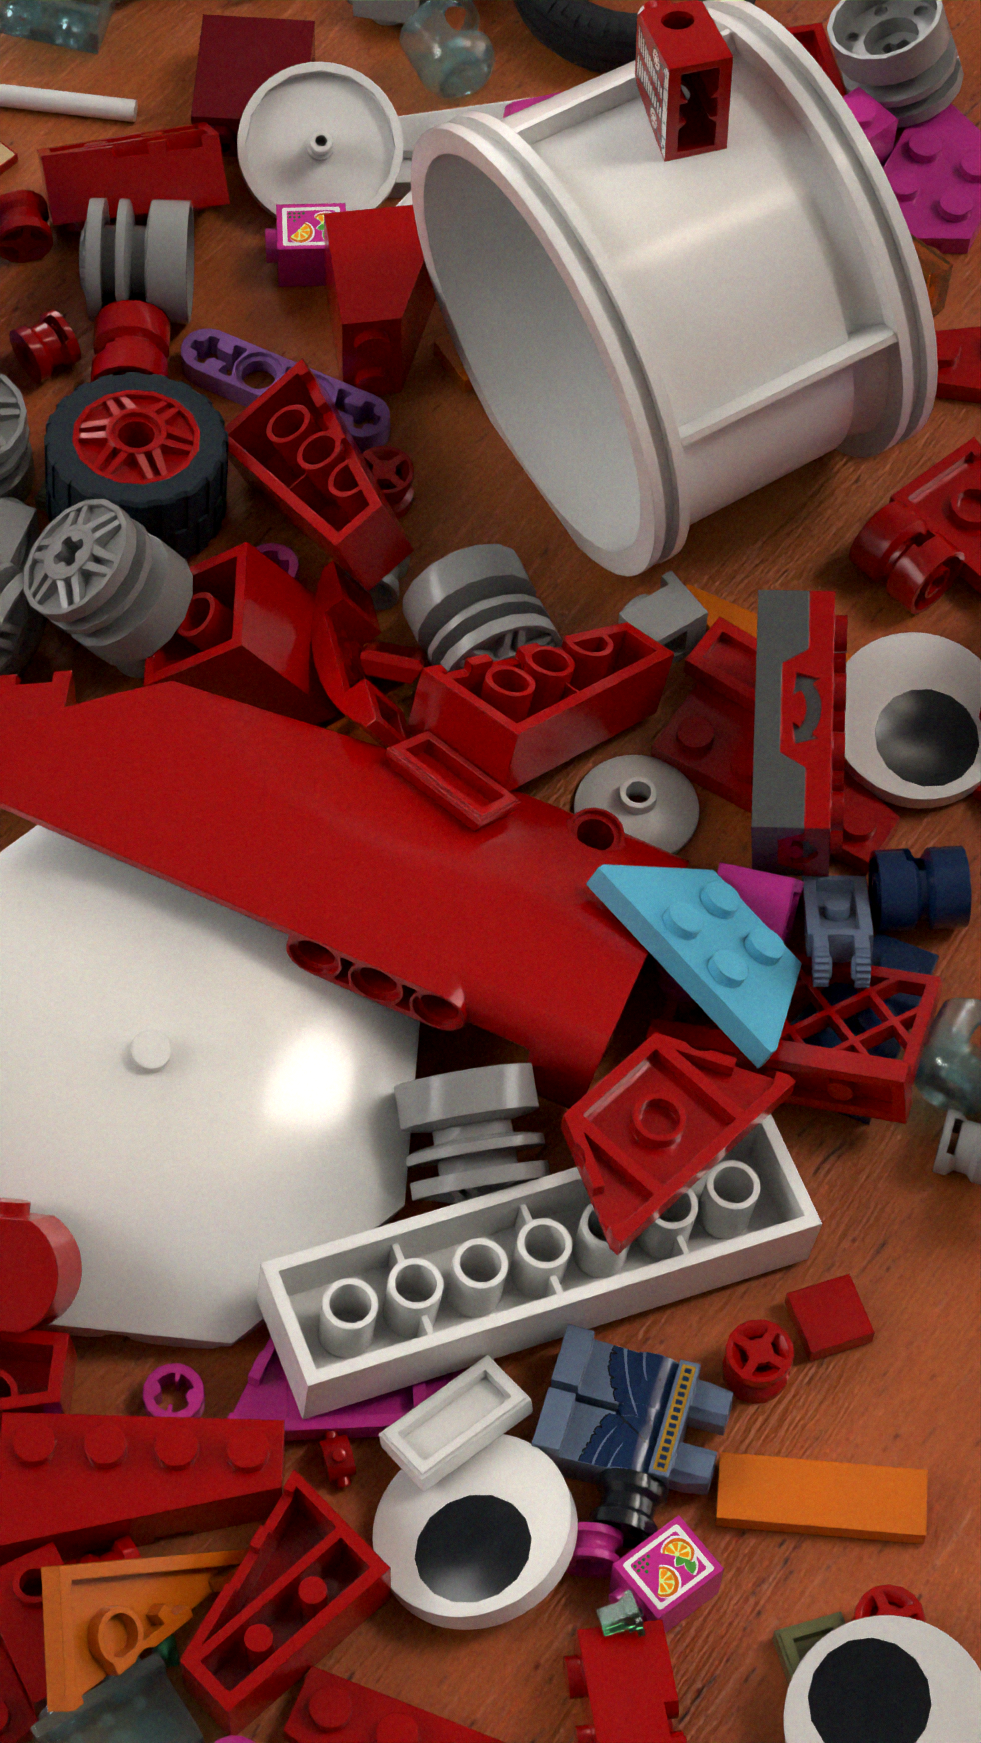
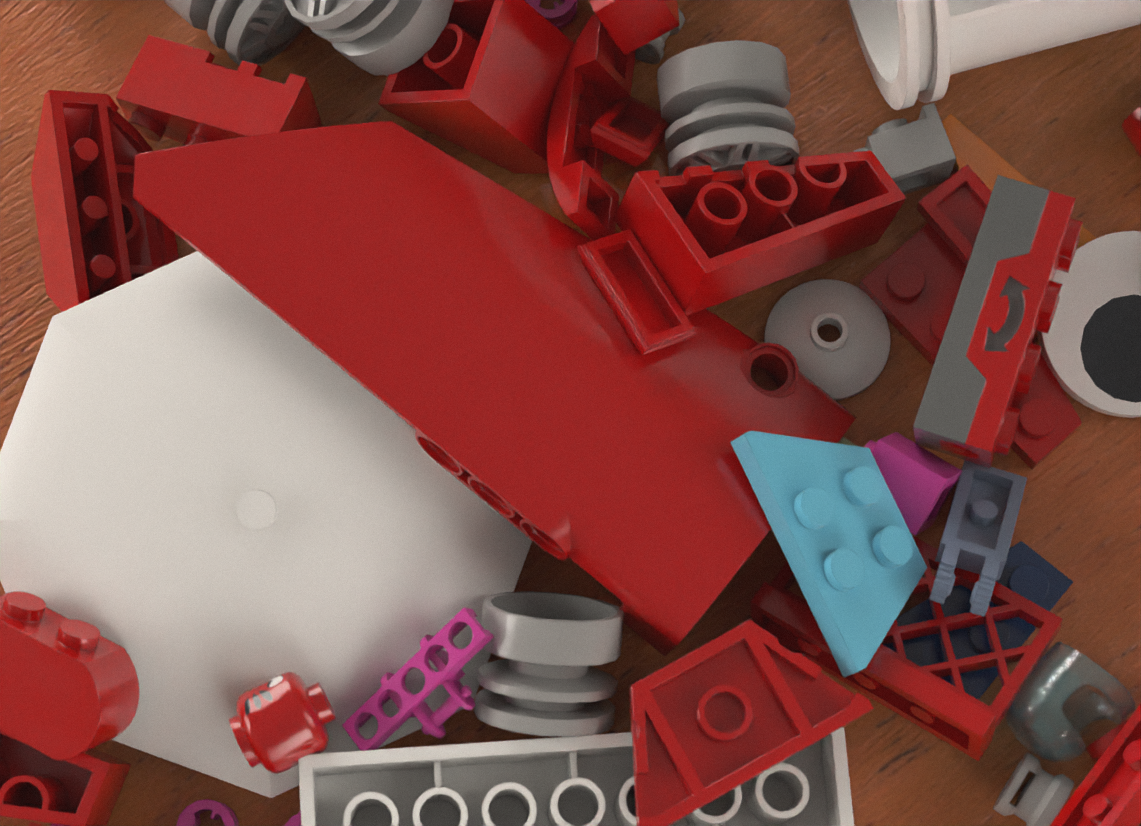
camera: 25 degrees right, 15 degrees up
dark blue wheel [868,846,972,933] -> none
none -> red head [229,672,336,774]
none -> dark pink piece [342,608,494,751]

